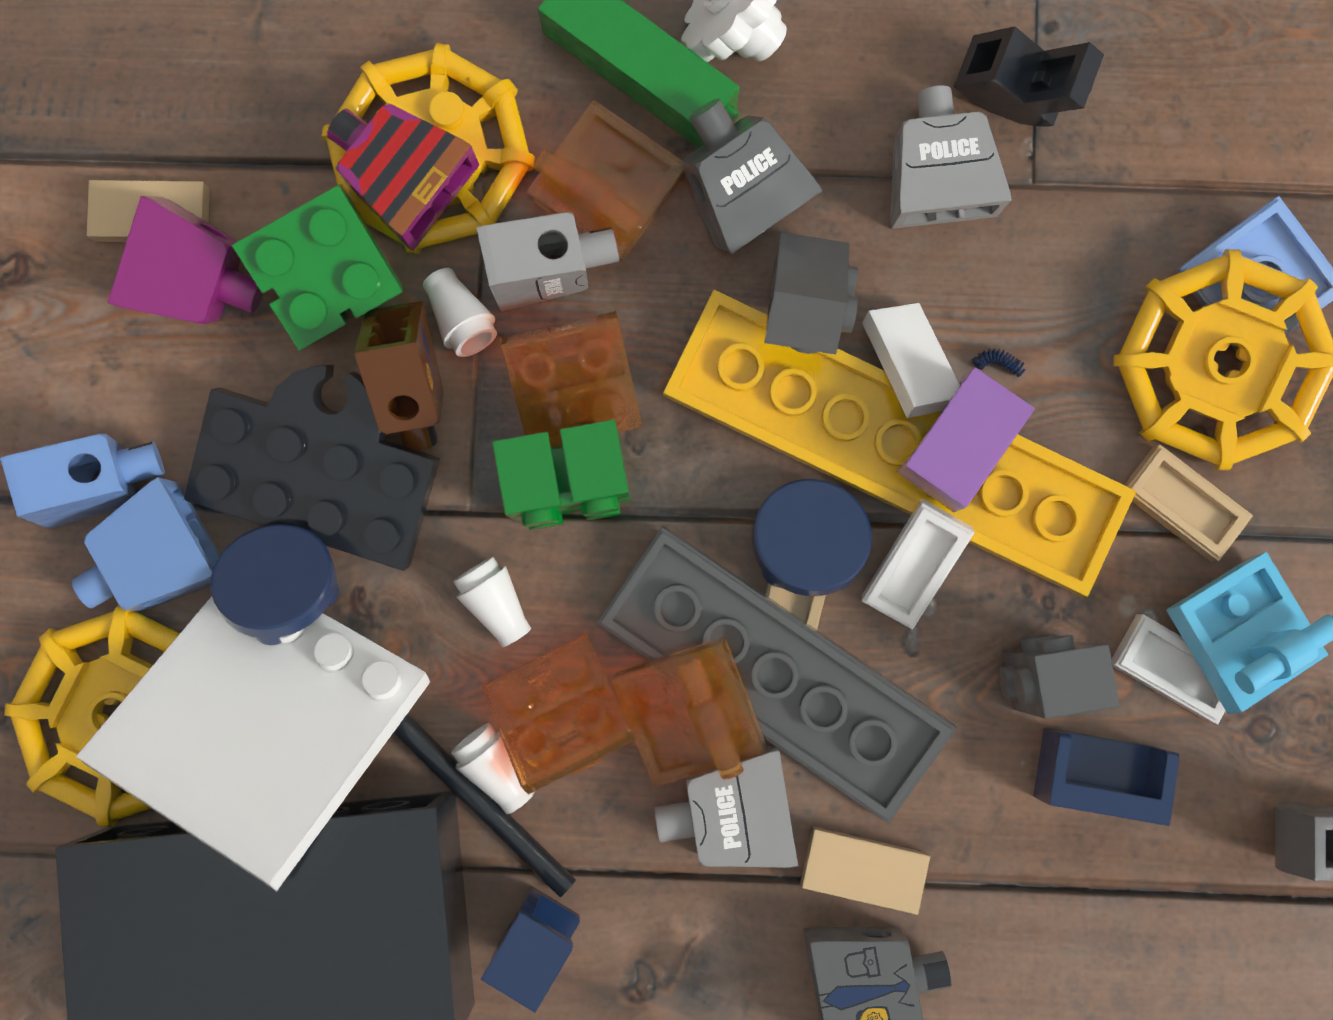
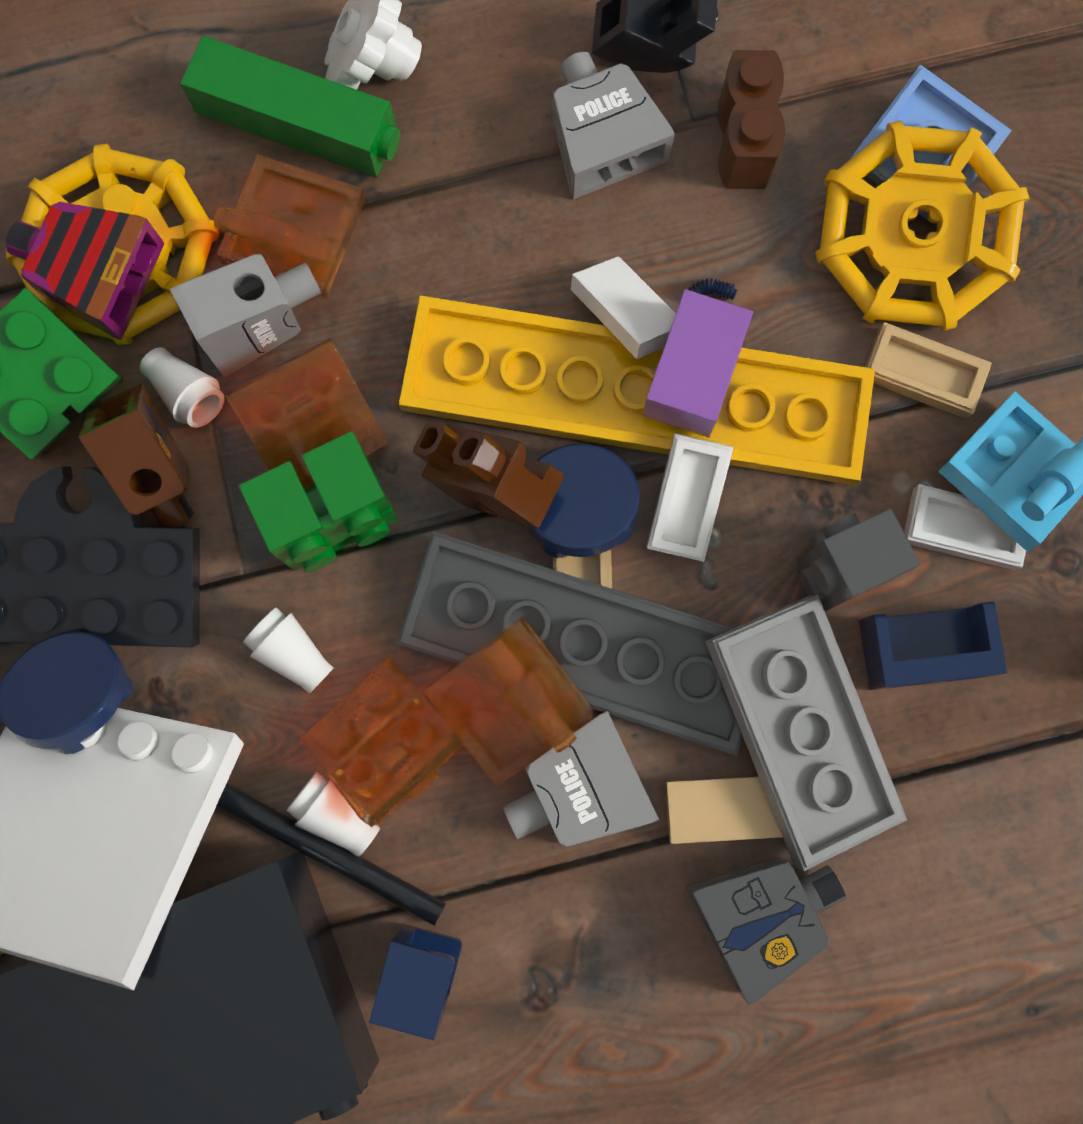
camera: 15 degrees left, 5 degrees down
torso [682,98,822,254] -> none
dark grey brick [764,232,858,355] -> none
none -> reddish brown hips [413,421,565,529]
none -> light grey tile [705,595,907,871]
none -> reddish brown brick [718,50,785,189]

